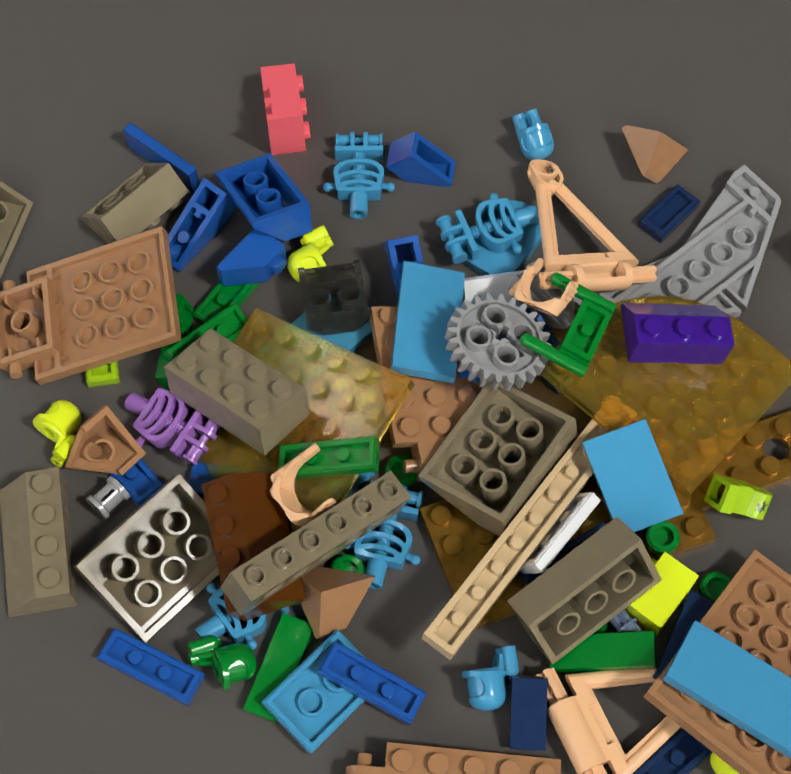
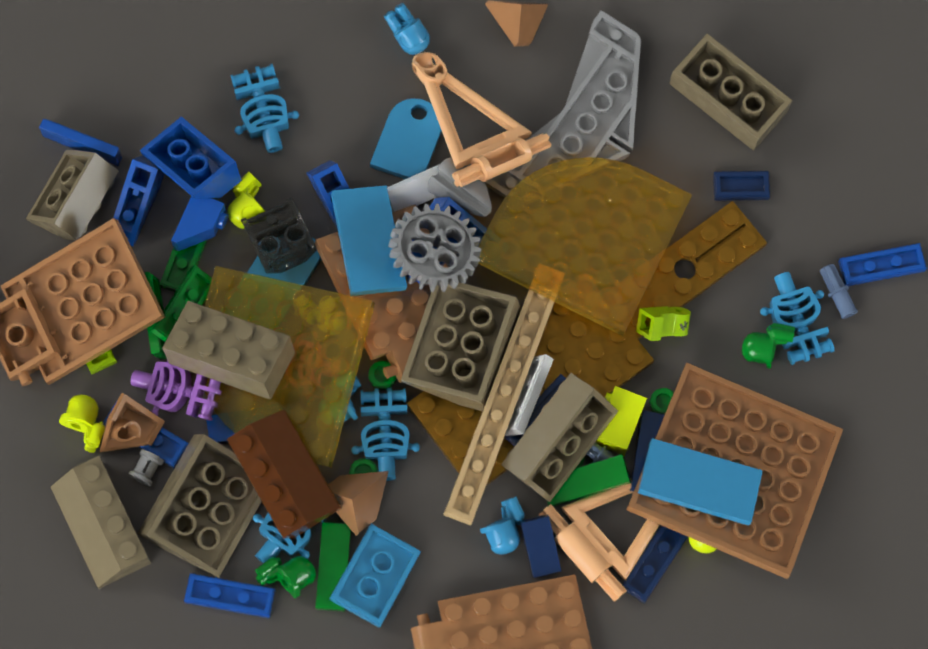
camera: 20 degrees left, 10 degrees up
dark tan brick [220,471,411,616] -> none
coral wedge [260,63,311,155] -> none
light nougat helmet [270,443,336,527] -> none
green tile [278,436,379,479] -> none
blue tile [317,641,427,726] -> none
blue slope [386,131,456,187] -> none
dark azure torso [436,193,539,264] -> none
light nougat helmet [509,258,578,317] -> none
green plate [520,272,617,378] -> none
dark azure tile [582,419,684,532] -> none
dark purple slope [621,303,735,364] -> none
dark blue tile [638,184,701,243] -> none
green tile [644,521,680,556] -> none

